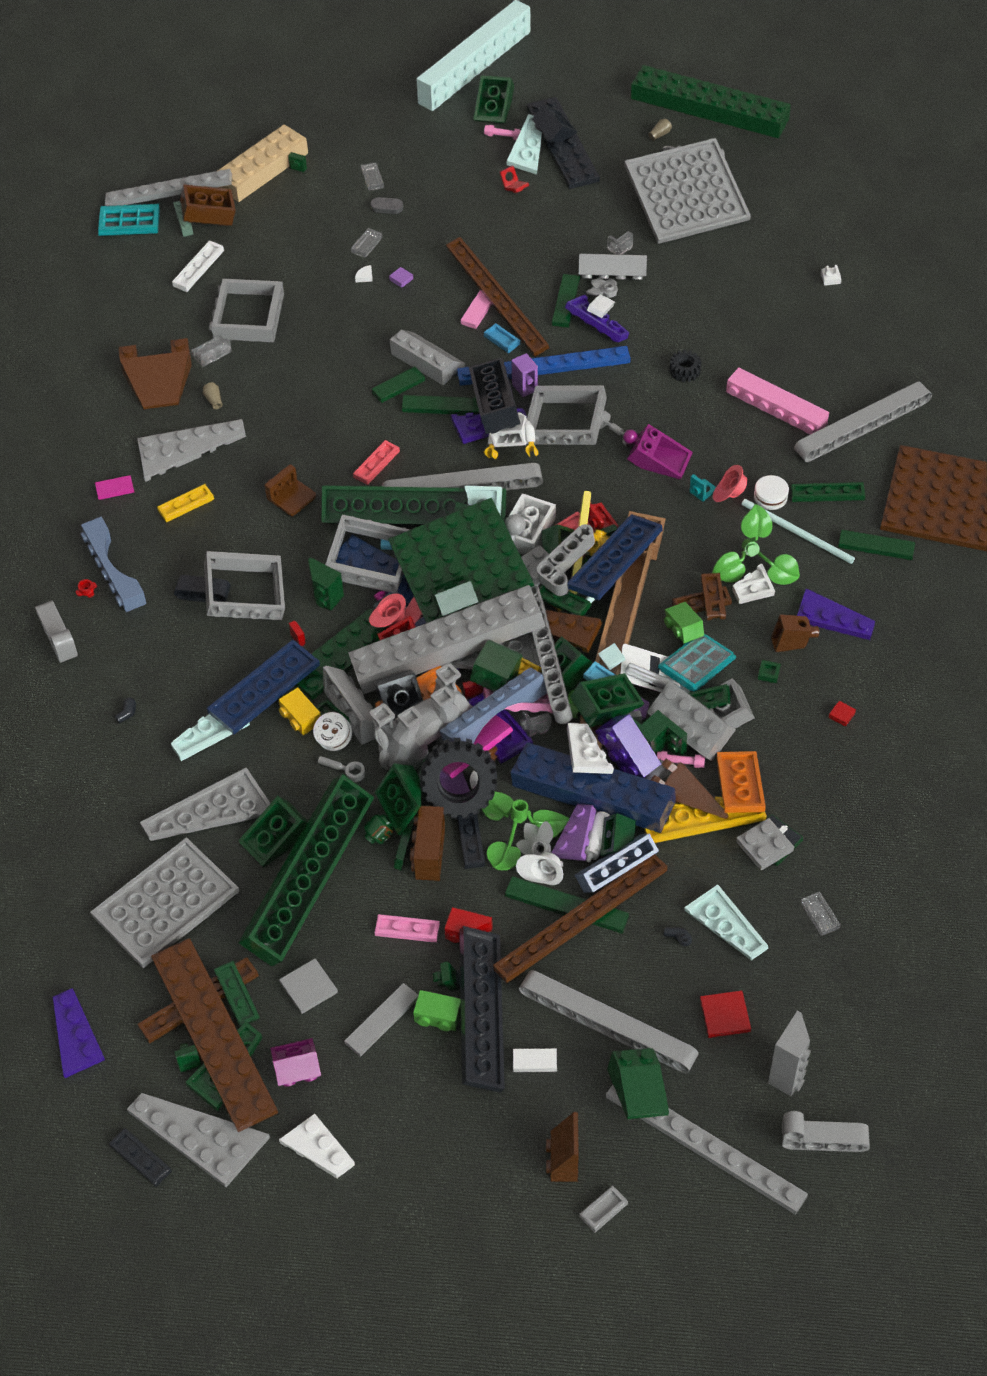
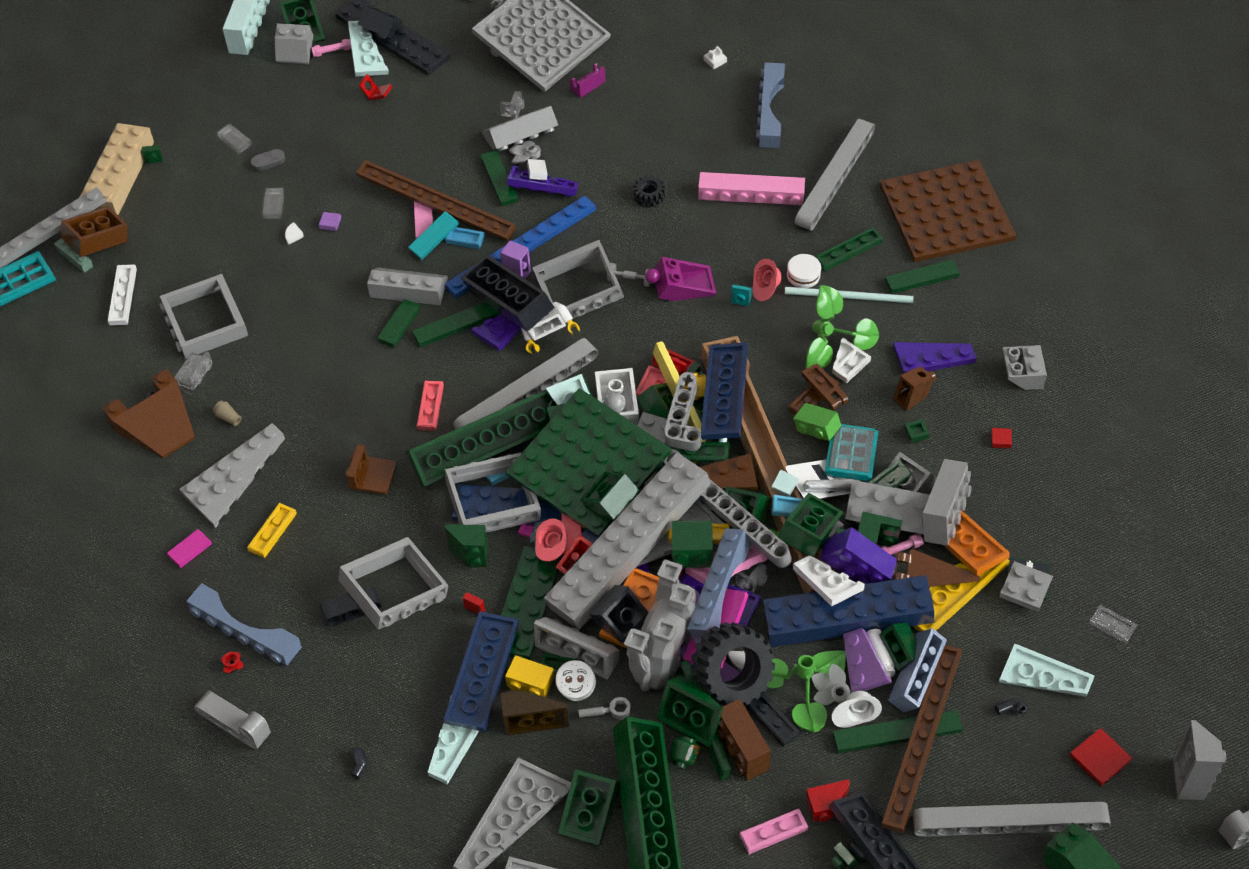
camera: 30 degrees left, 0 degrees up
none -> light grey slope [275,24,313,64]
none -> teal tile [408,211,459,260]
none -> dark brown slope [501,690,569,736]
none -> magenta hinge [570,63,606,98]
none -> sand blue arch [756,63,785,148]
none -> light grey brick [923,459,971,546]
none -> light grey slope [1002,345,1047,390]

